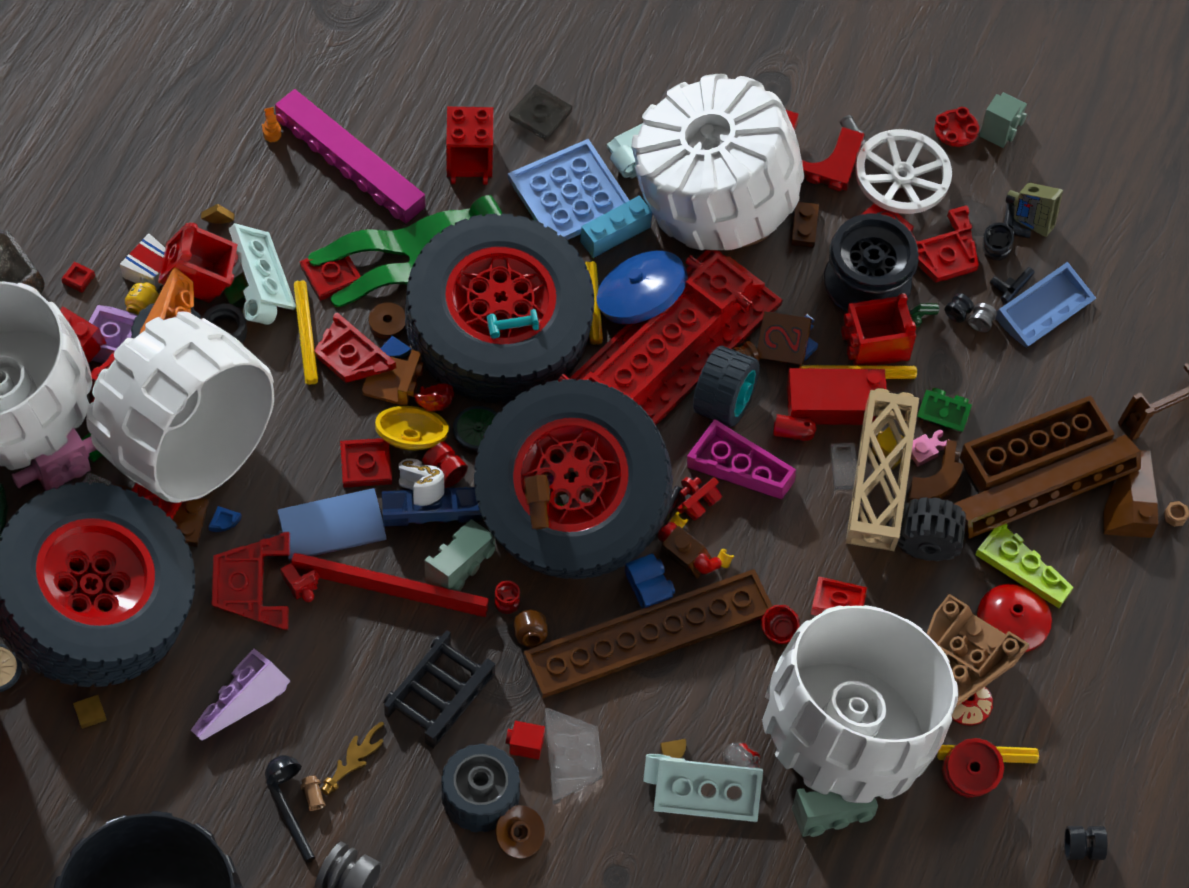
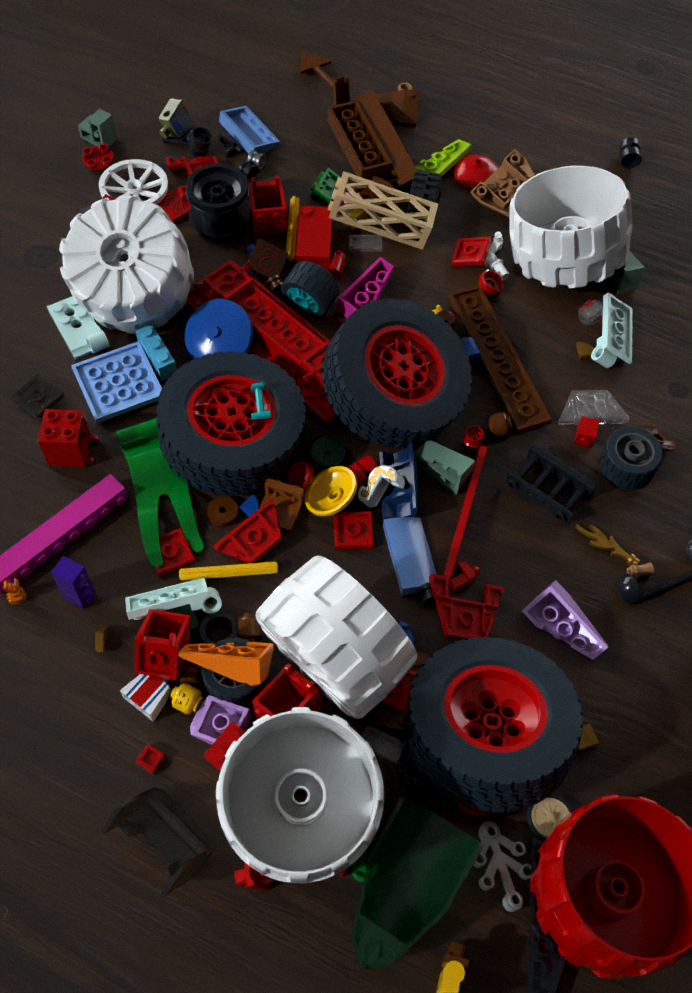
camera: 85 degrees left, 0 degrees up
reddish brown piece [524,475,550,530] -> none
none -> dark purple brick [51,556,95,609]

